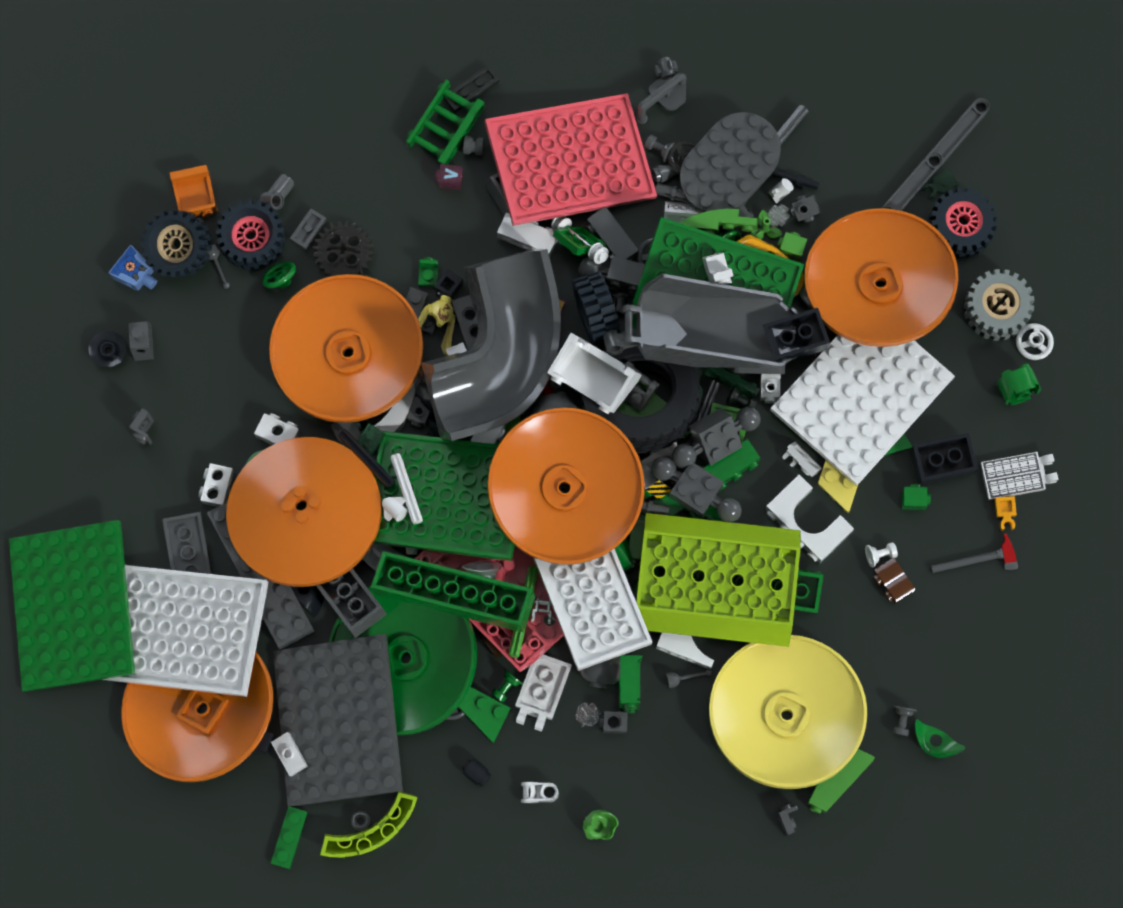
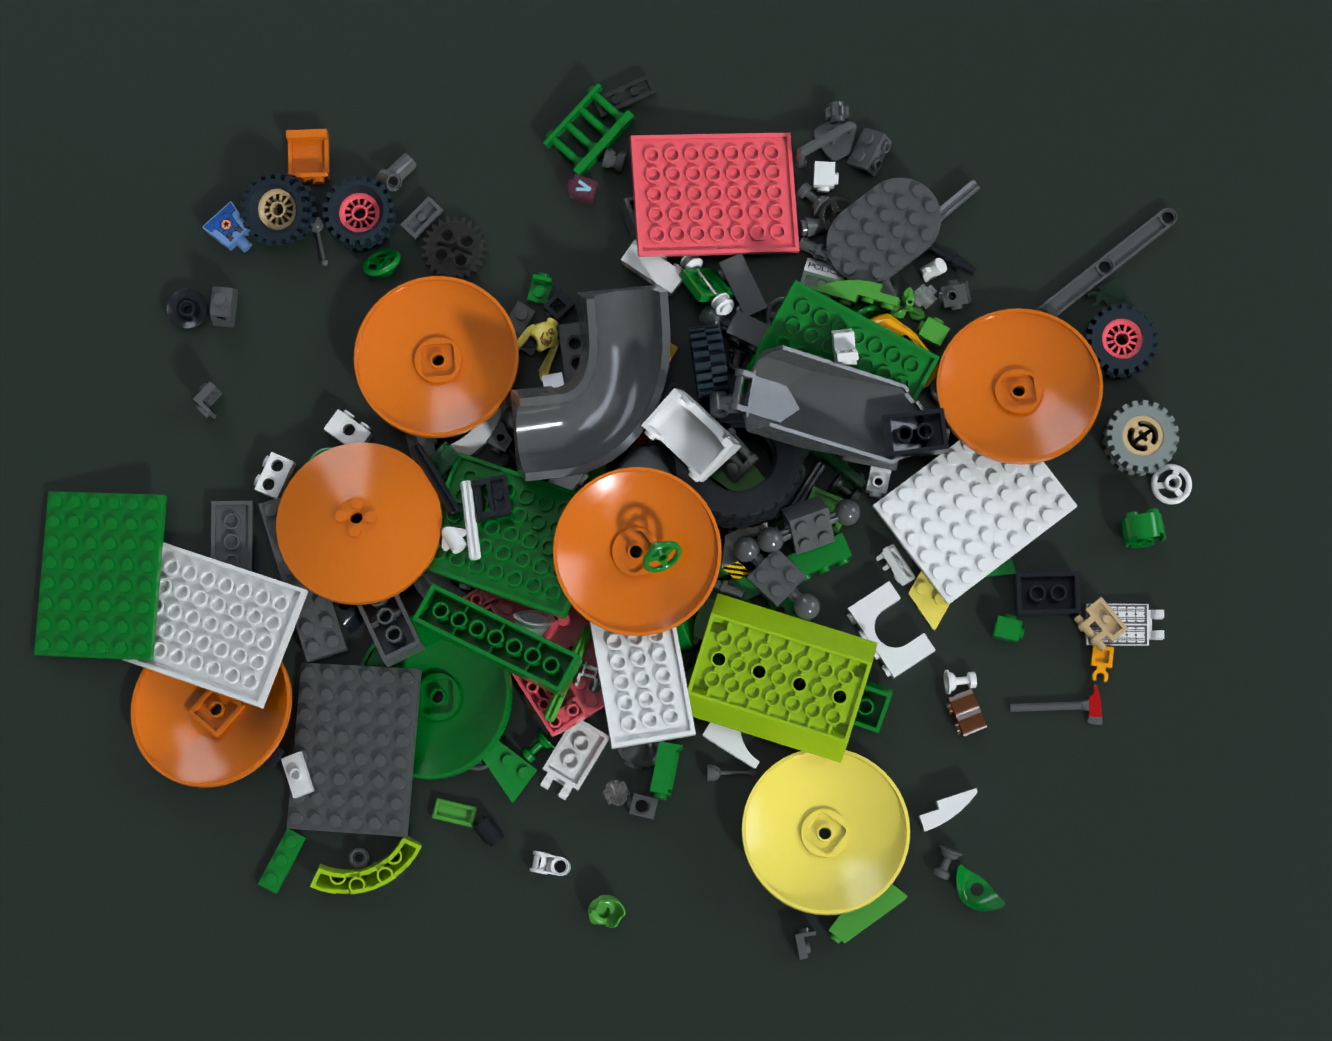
camera: 15 degrees right, 5 degrees up
none -> bright green tile [432,798,477,828]
none -> black plate [471,474,513,523]
none -> green piece [642,541,682,573]
none -> white brick [813,161,839,193]
none -> dark grey bracket [847,127,892,177]
none -> white slope [918,788,977,832]
none -> tan plate [1074,597,1128,652]

